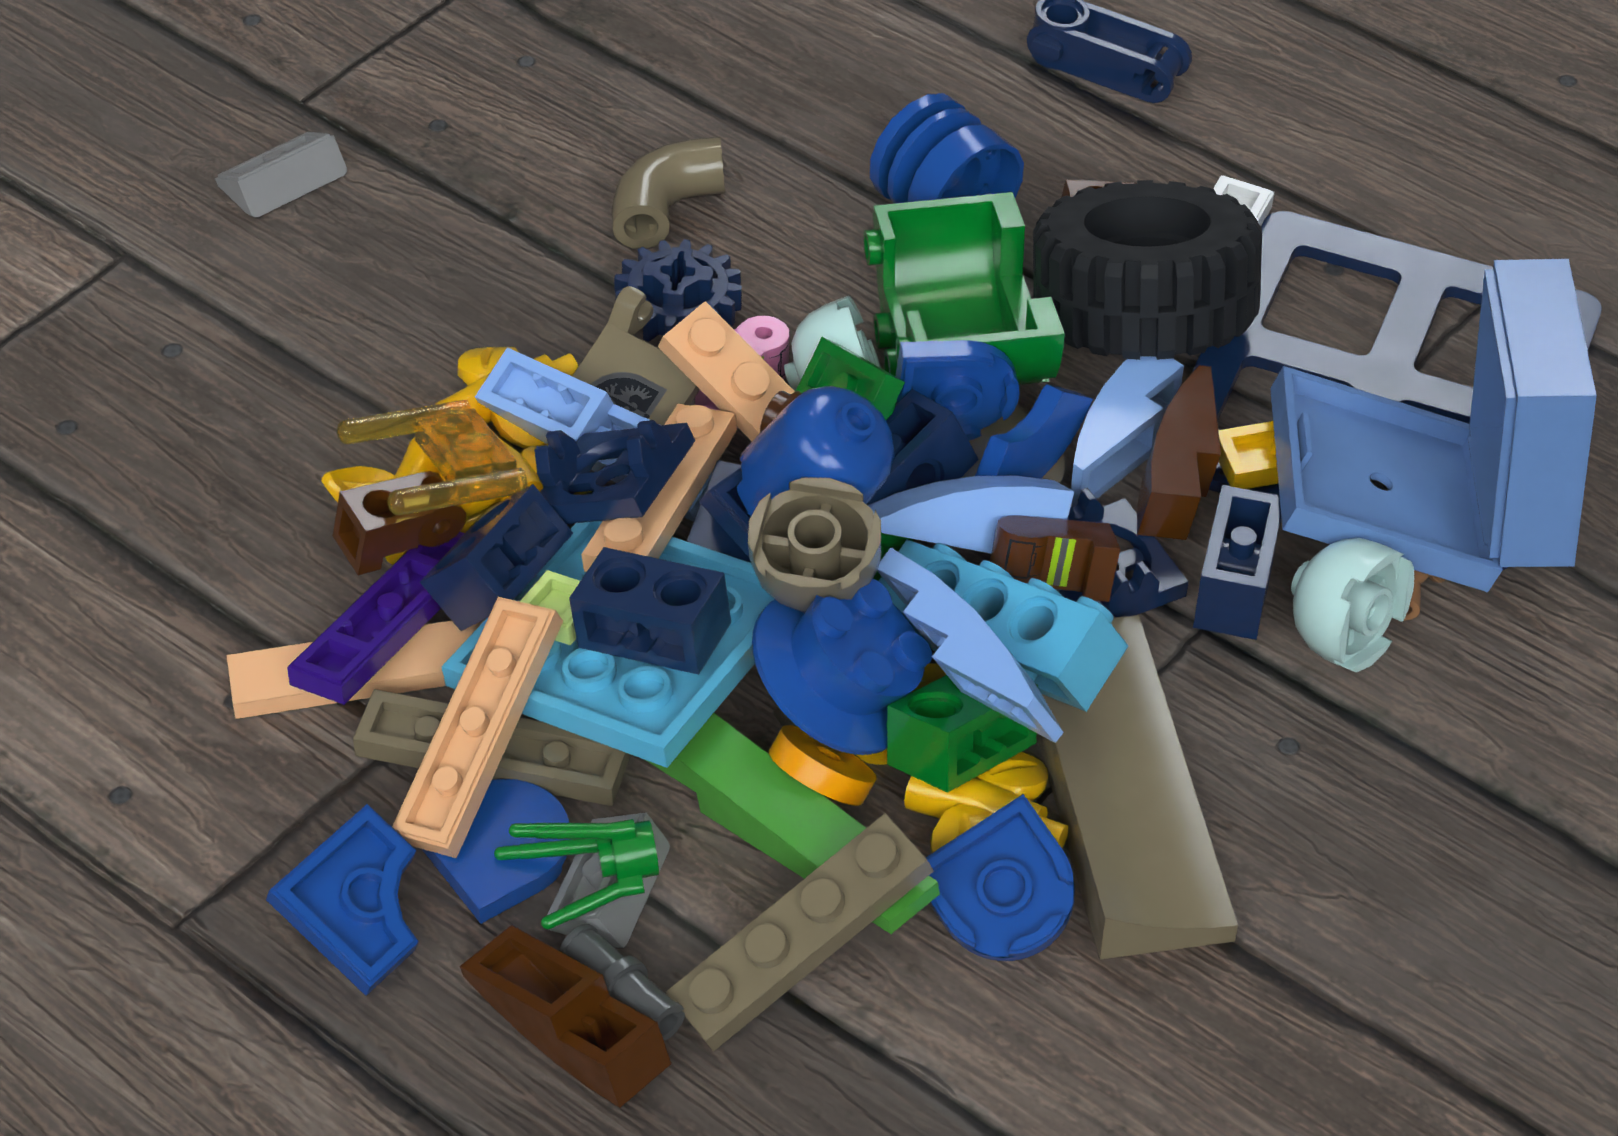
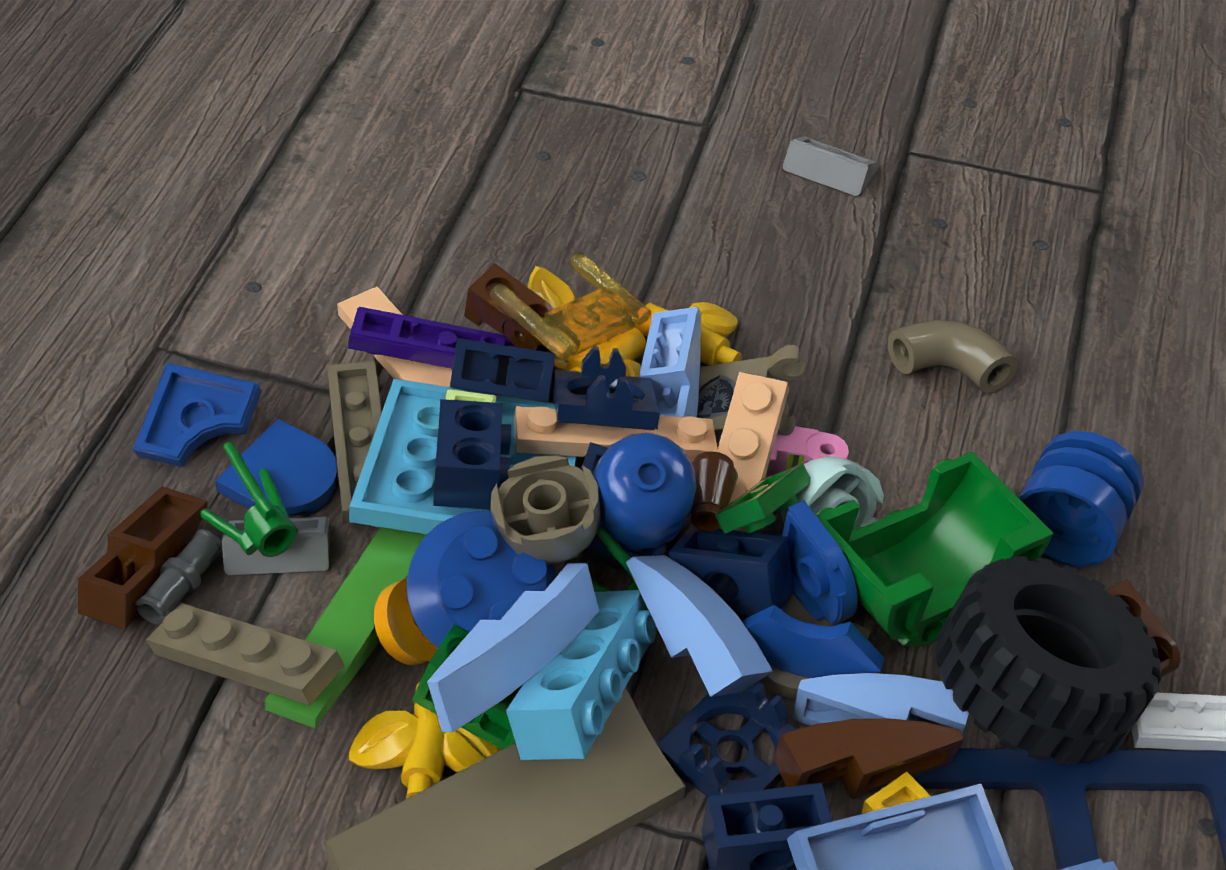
camera: 65 degrees right, 0 degrees up
light nougat tile [392,597,563,858] -> none
dark blue gear [614,239,742,342] -> none
blue tile [926,794,1075,961] -> none
reddish brown leg [990,516,1120,602] -> none

